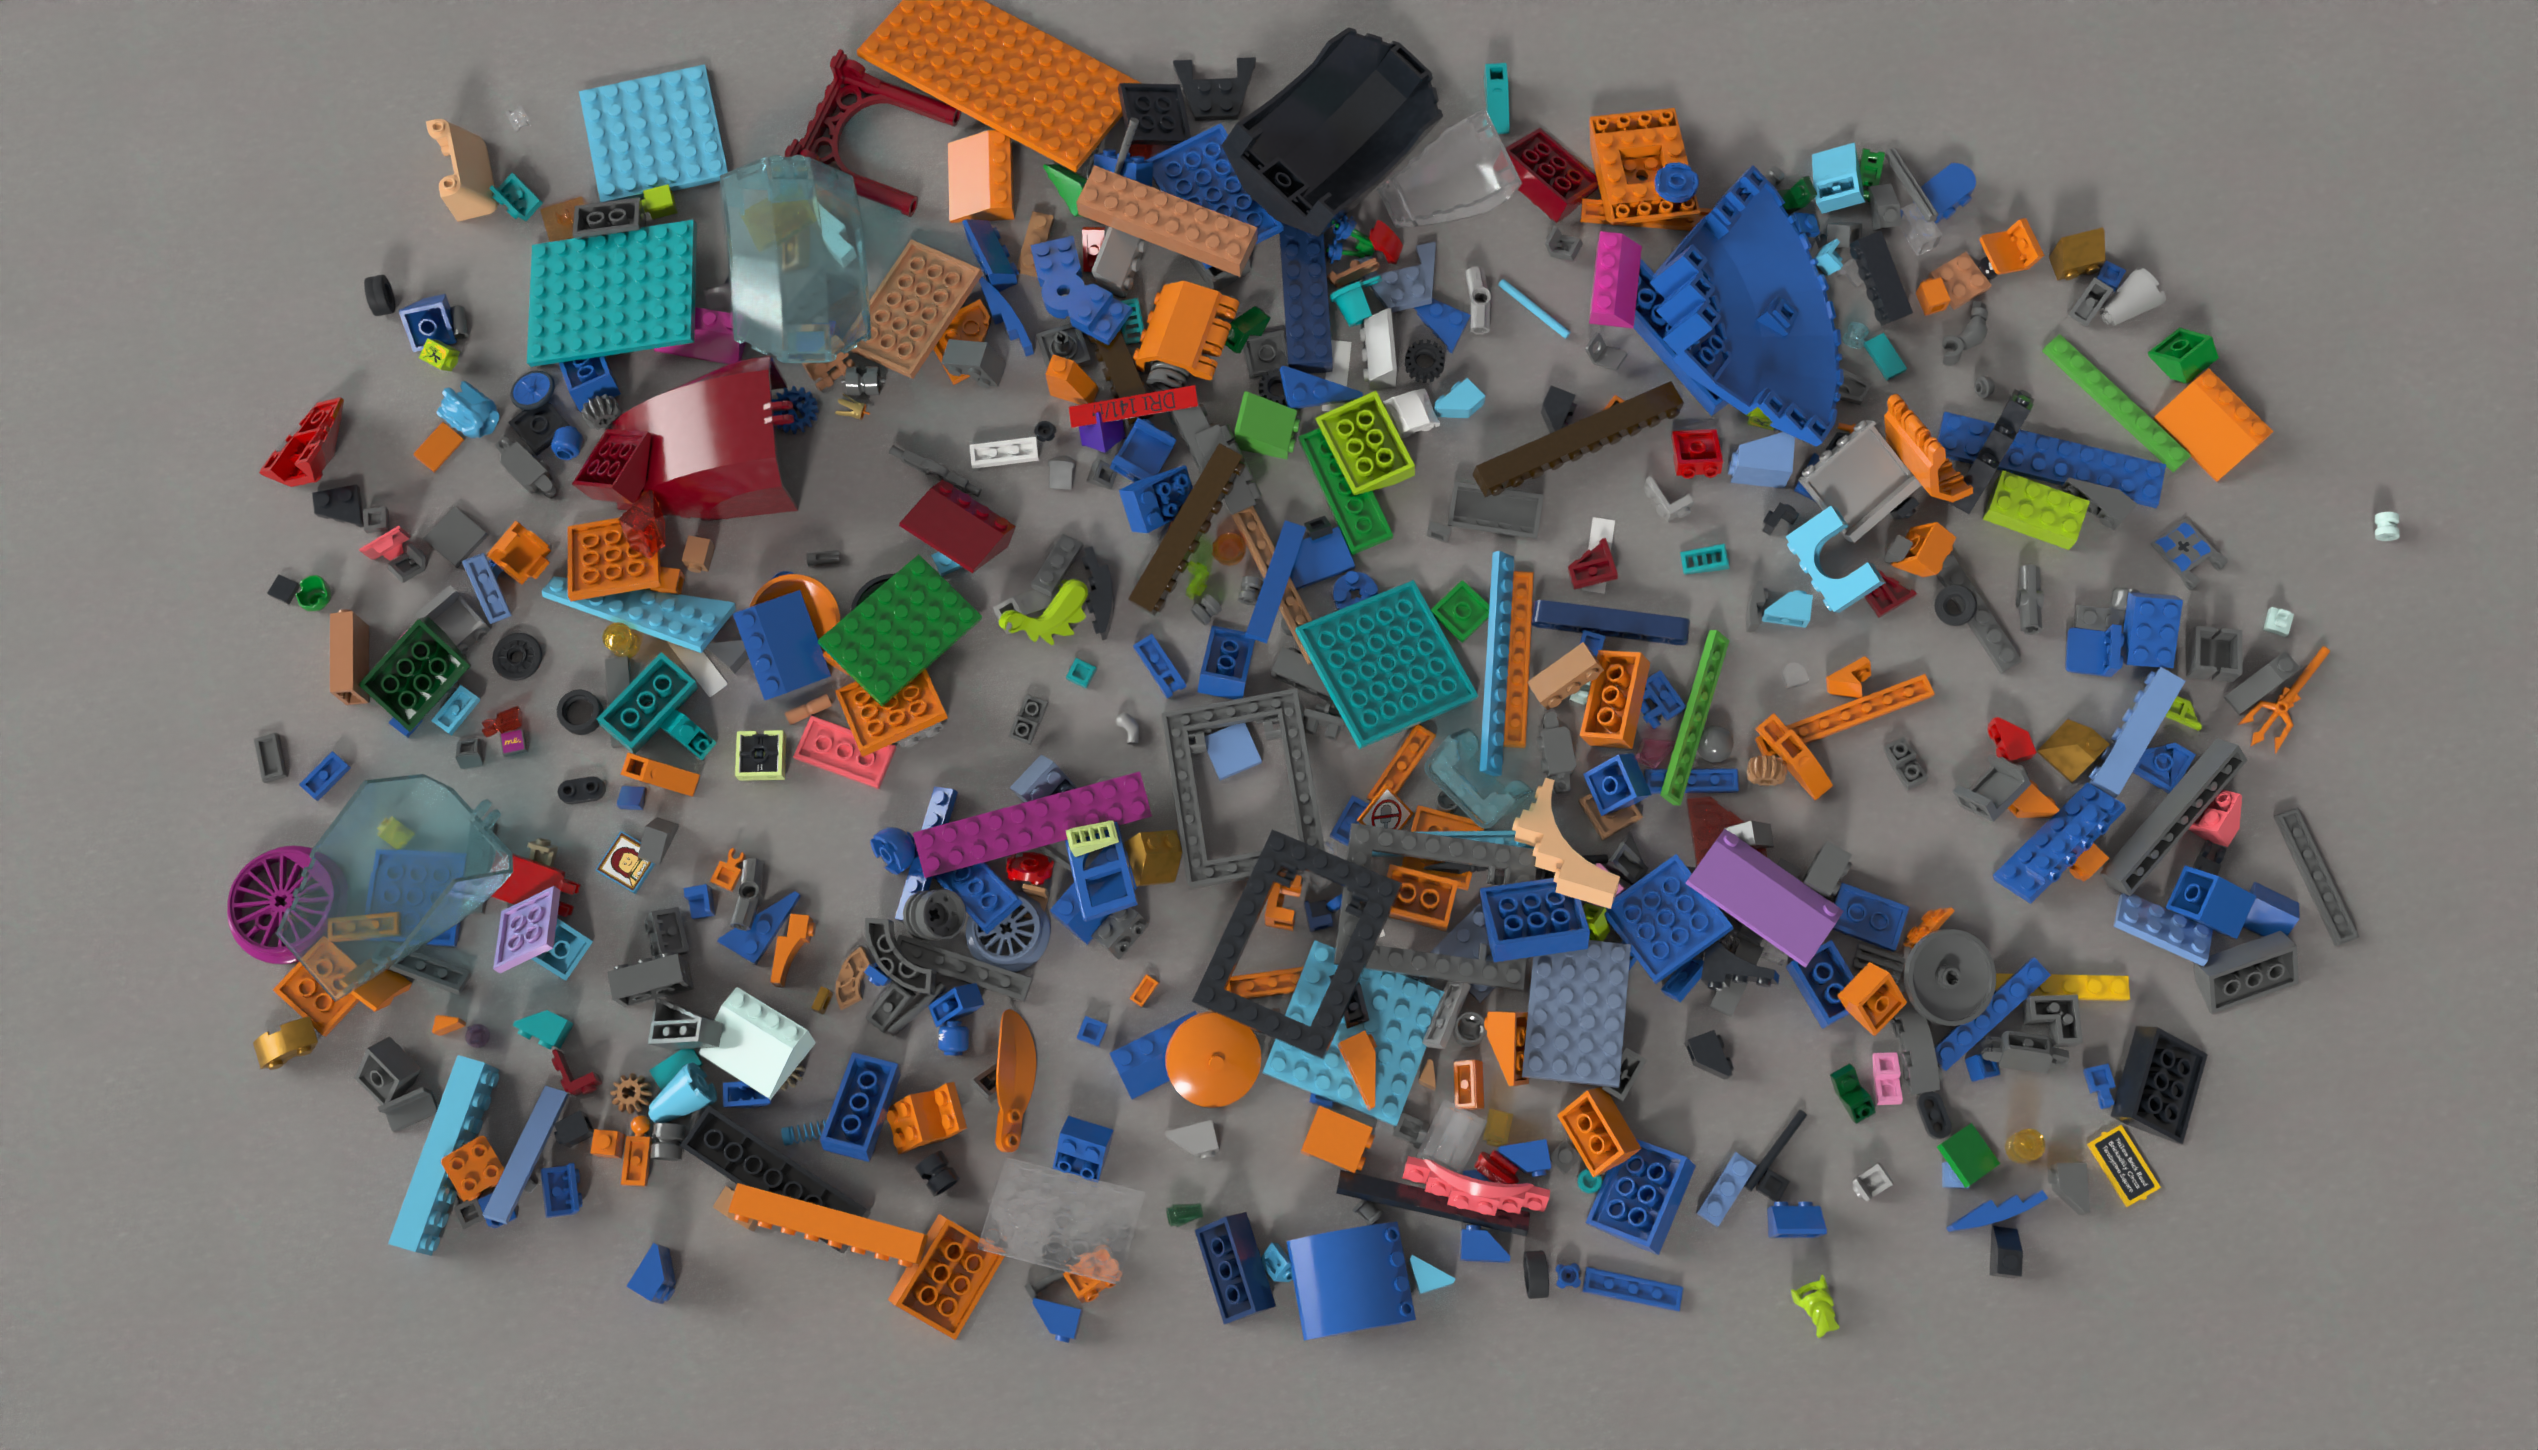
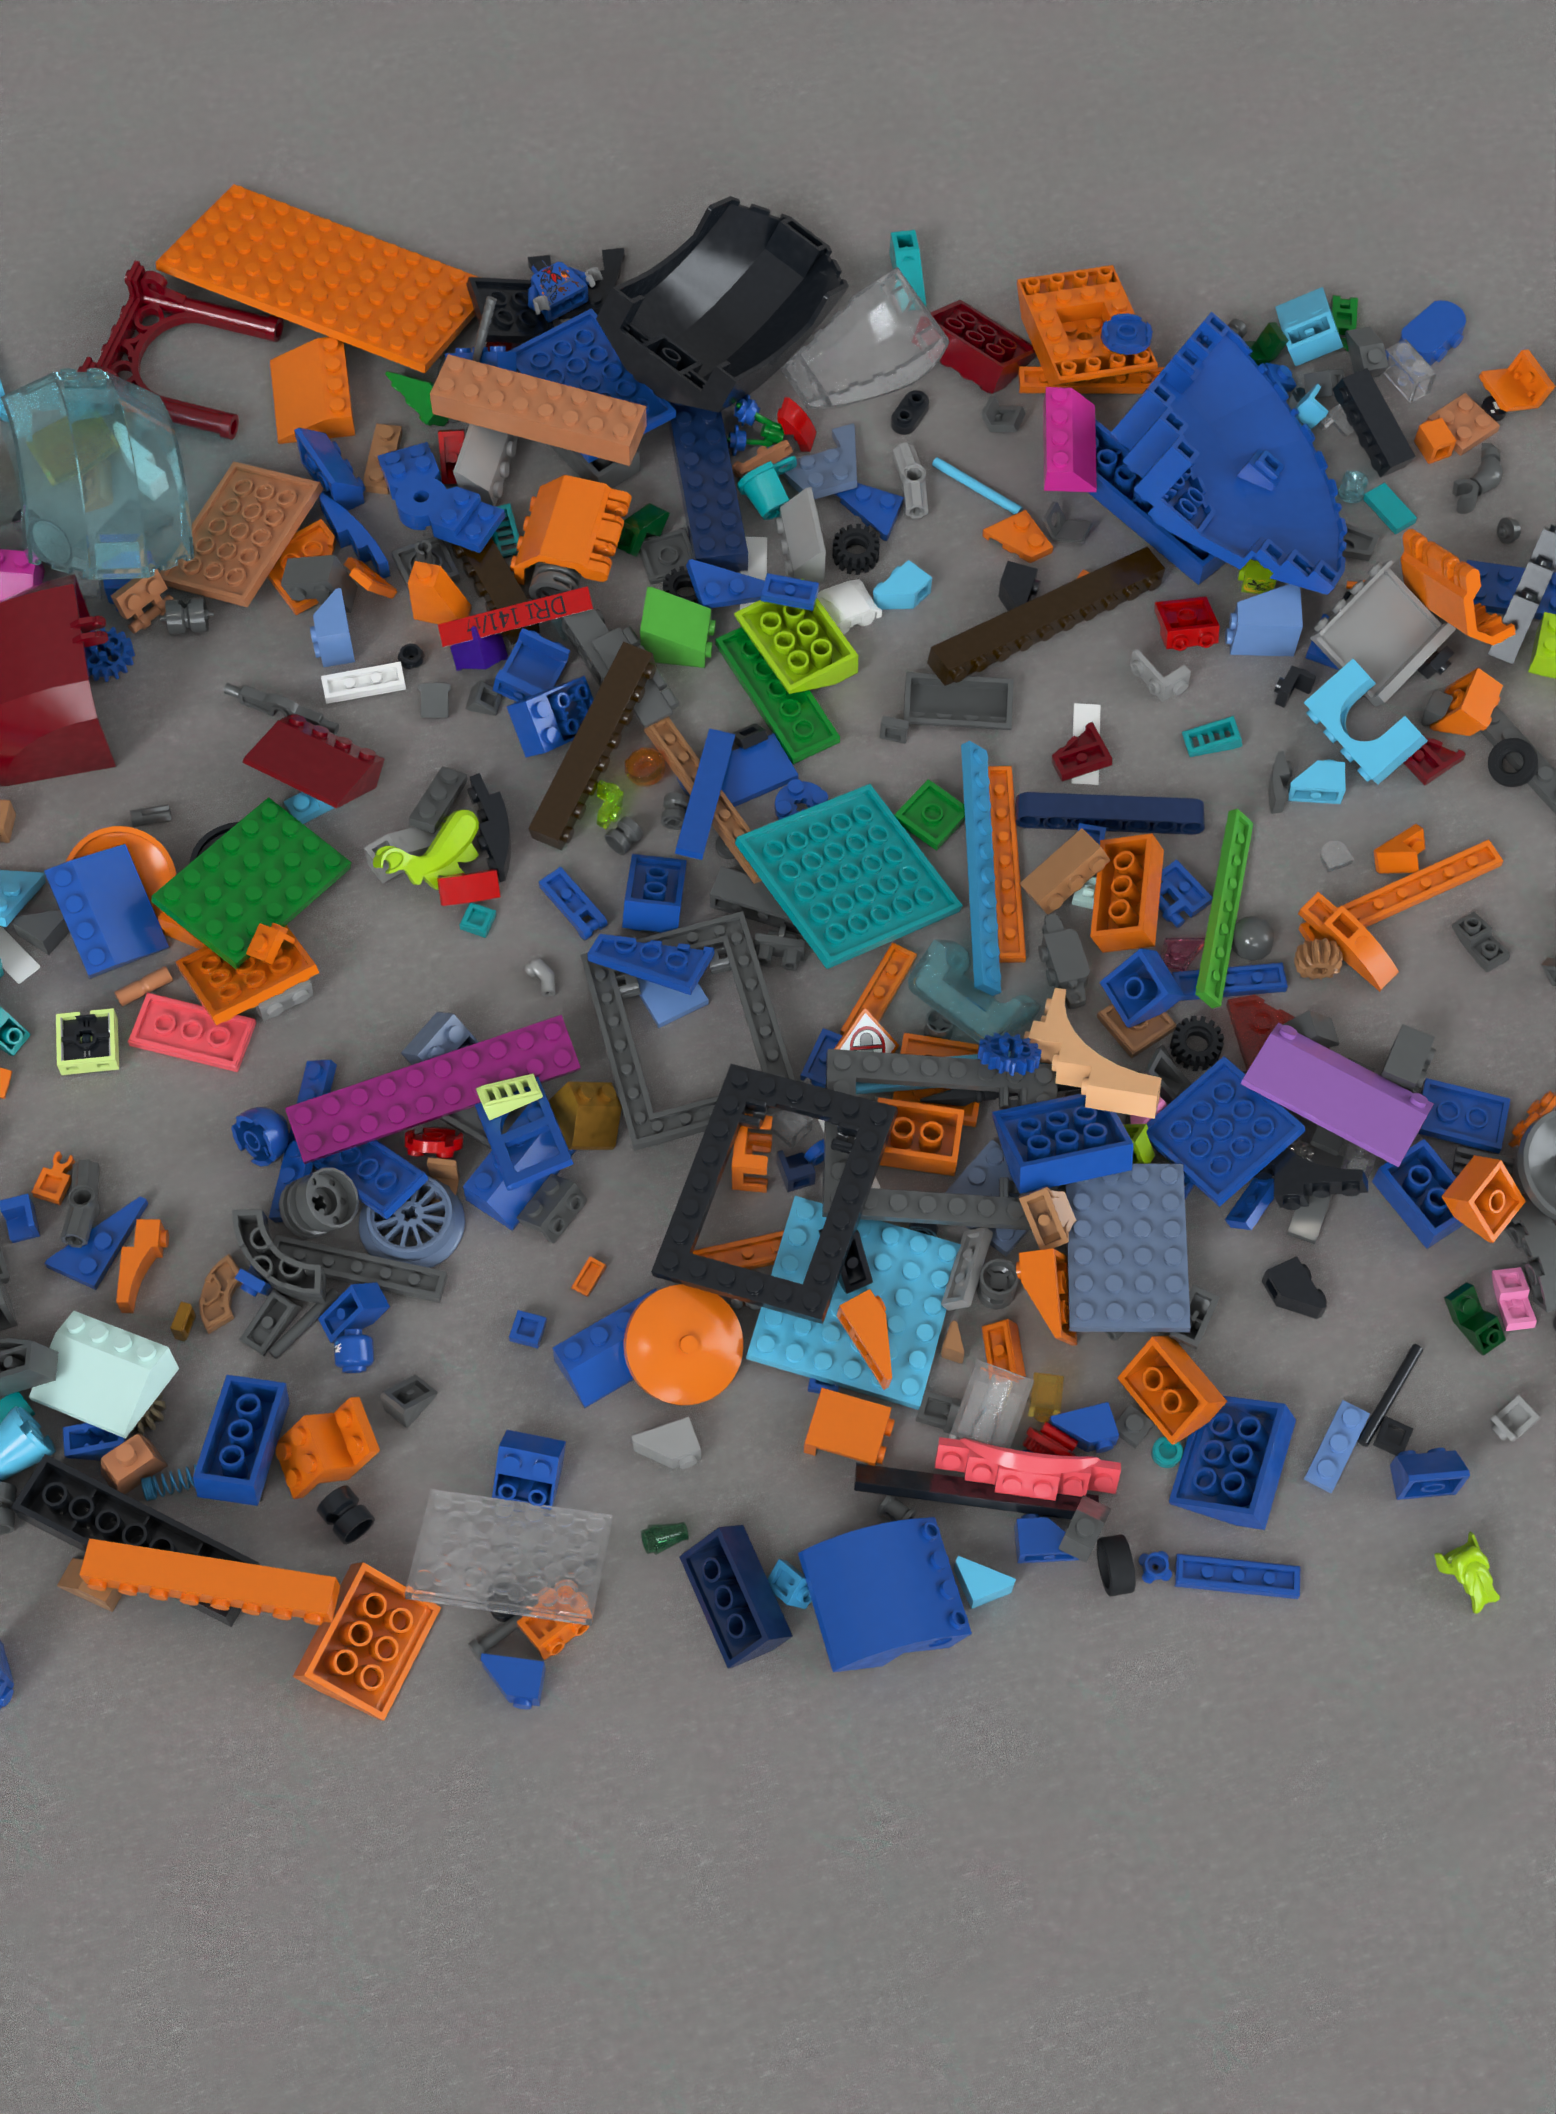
camera: 10 degrees left, 10 degrees down
pearl gold piece [835,393,870,420] -> none
orange plant [995,1009,1036,1152] -> none
dark grey slope [1009,694,1049,745] -> none
dark grey axle [1885,148,1938,222] -> none
none -> nougat torso [101,1434,168,1494]
none -> orange bracket [246,923,296,965]
none -> medium blue slope [310,588,355,668]
none -> orange tile [343,557,398,599]
none -> red slope [437,869,501,906]
none -> blue torso [528,260,603,323]
none -> blue wing [587,934,714,995]
none -> blue plate [761,573,819,611]
none -> black plate [891,390,929,435]
none -> blue gear [977,1032,1042,1076]
none -> orange wing [982,510,1053,563]
none -> medium nougat slope [1018,1186,1076,1250]
none -> dark grey slope [1058,1495,1111,1562]
none -> black tyre [1170,1016,1224,1071]

